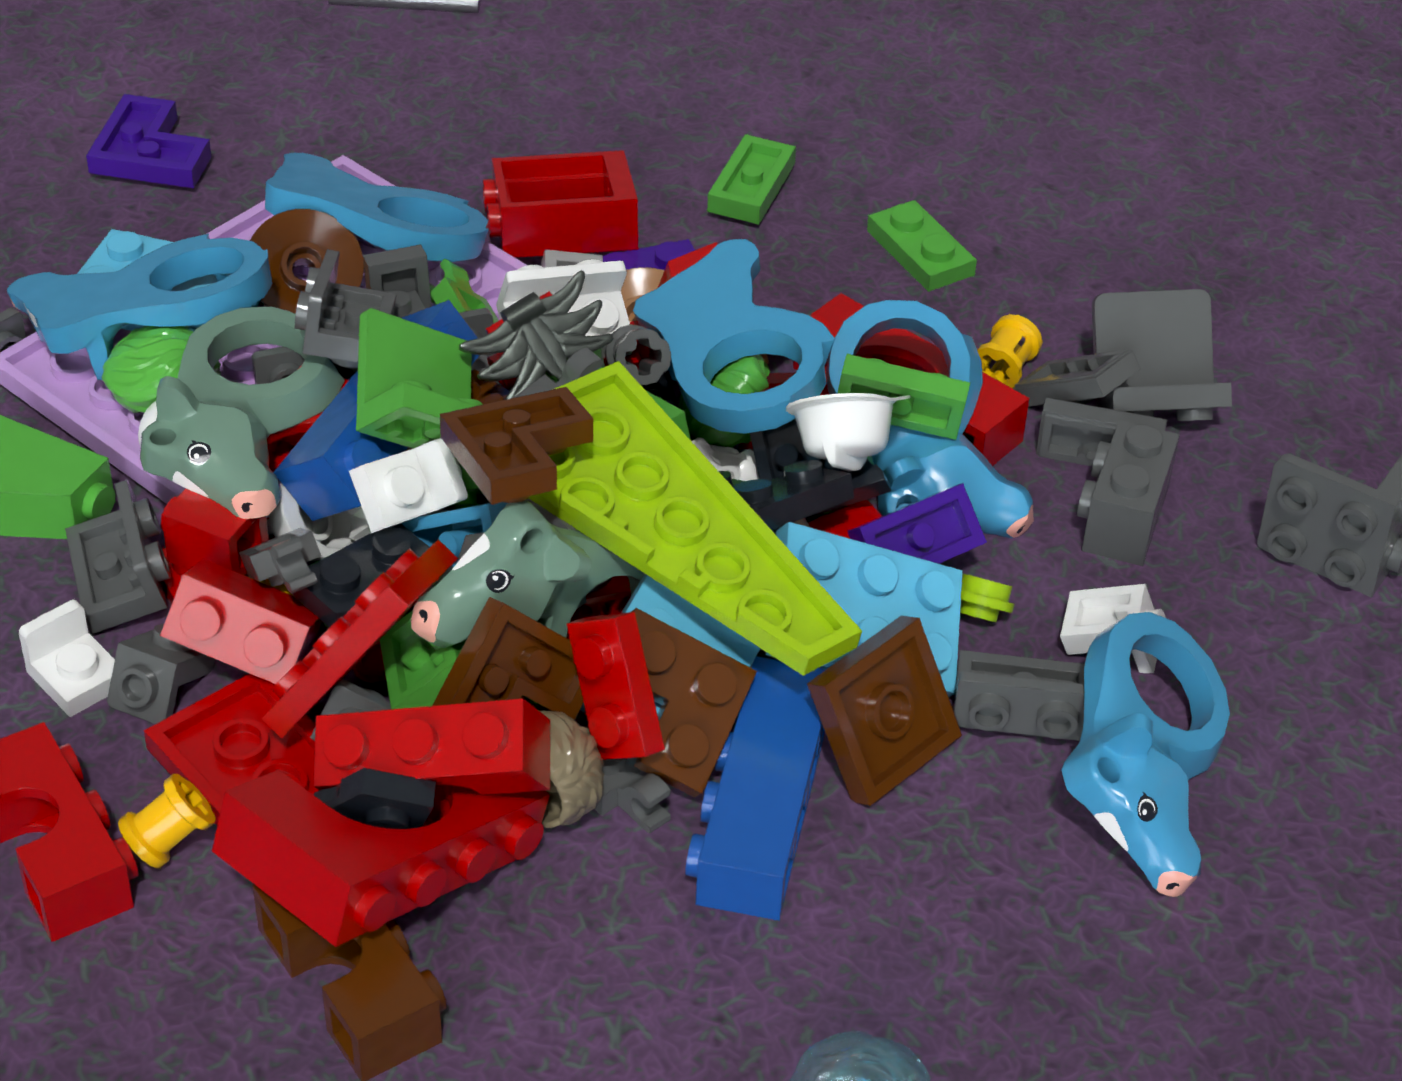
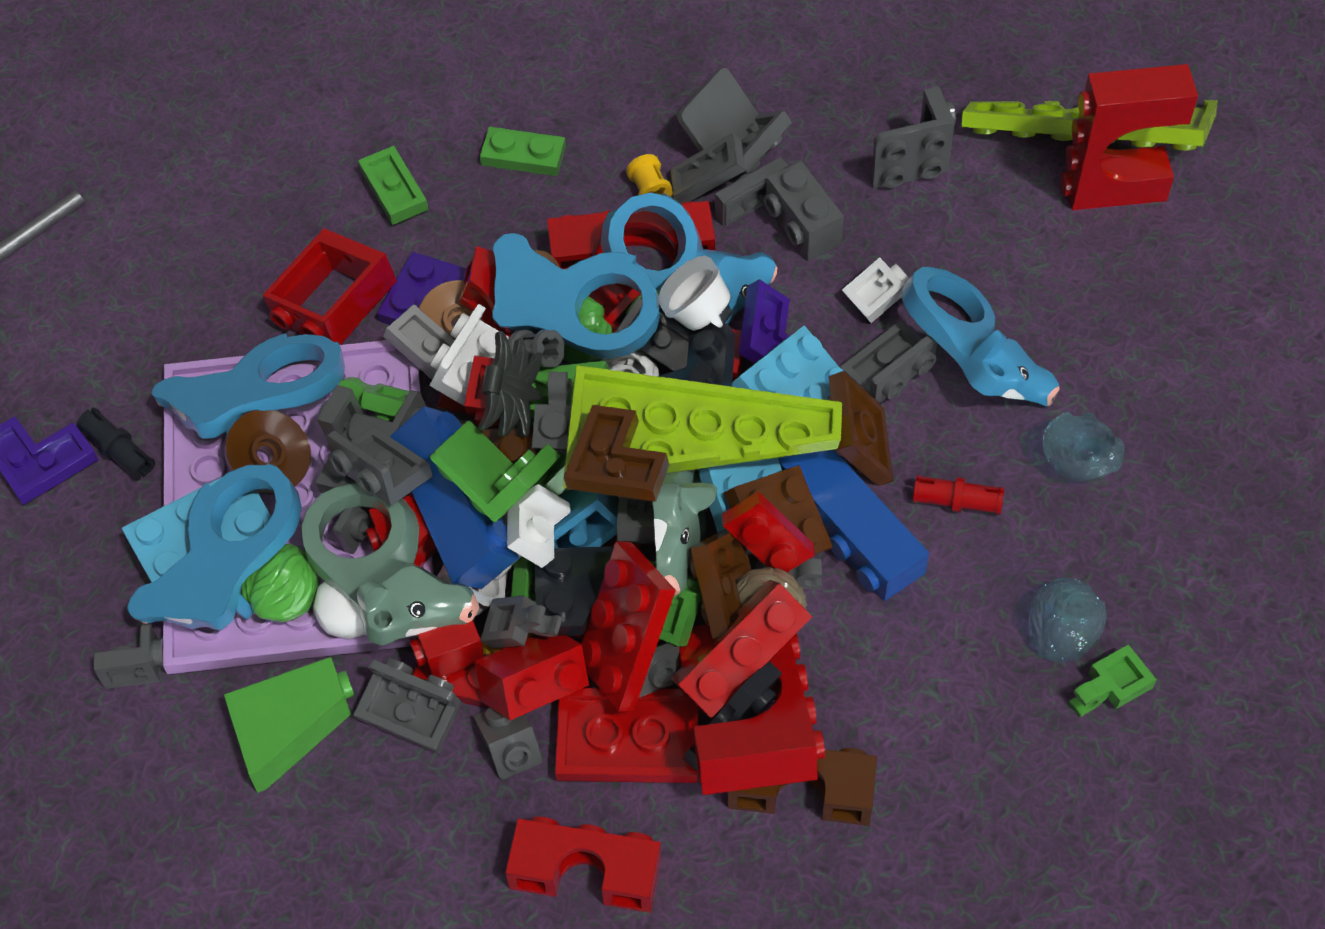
camera: 45 degrees left, 15 degrees up
white bracket [19,599,115,717] -> none
yellow bush [118,774,216,868] -> none
bright green plate [837,354,970,440] -> none
lime plate [960,573,1015,622] -> none
none -> black pin [76,408,155,481]
none -> red pin [913,475,1005,515]
none -> clear light blue hair [1042,411,1125,482]

